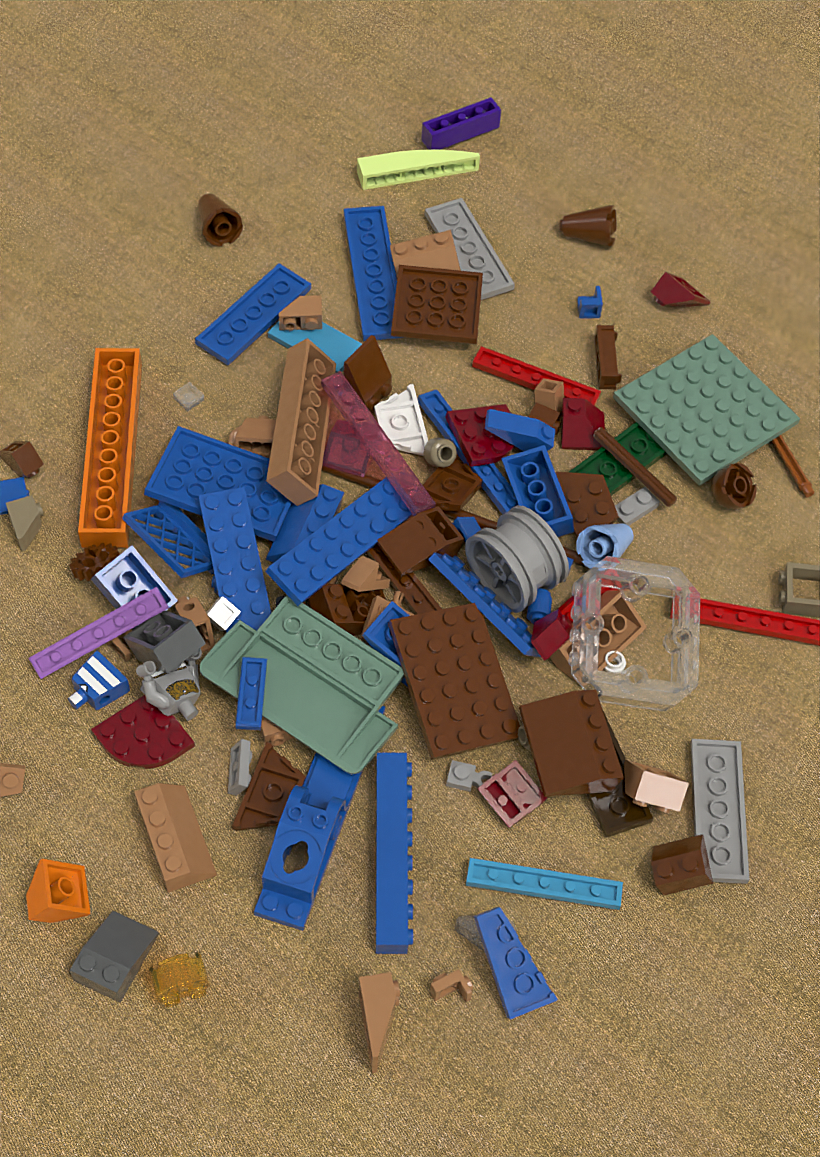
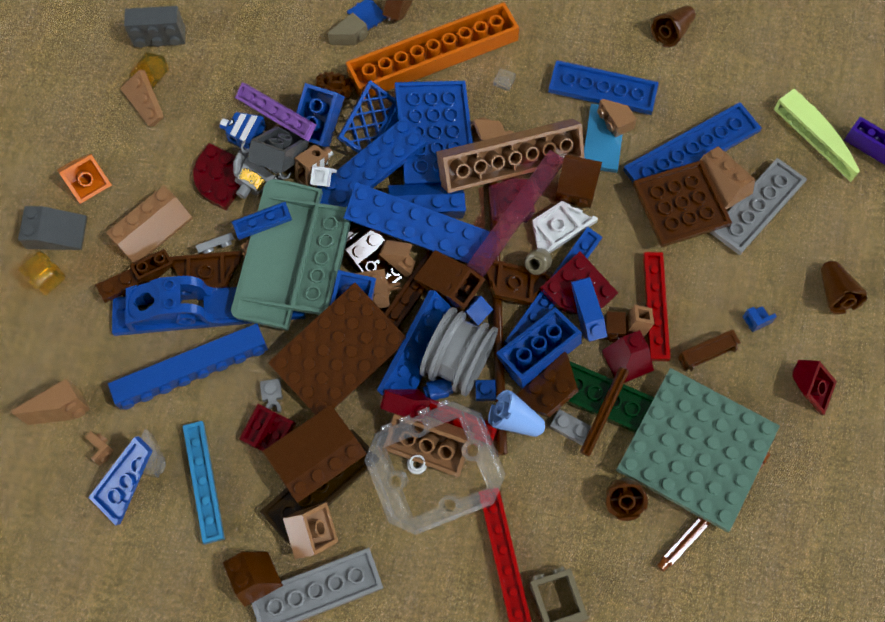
camera: 70 degrees right, 10 degrees up
none -> reddish brown slope [95,249,173,303]

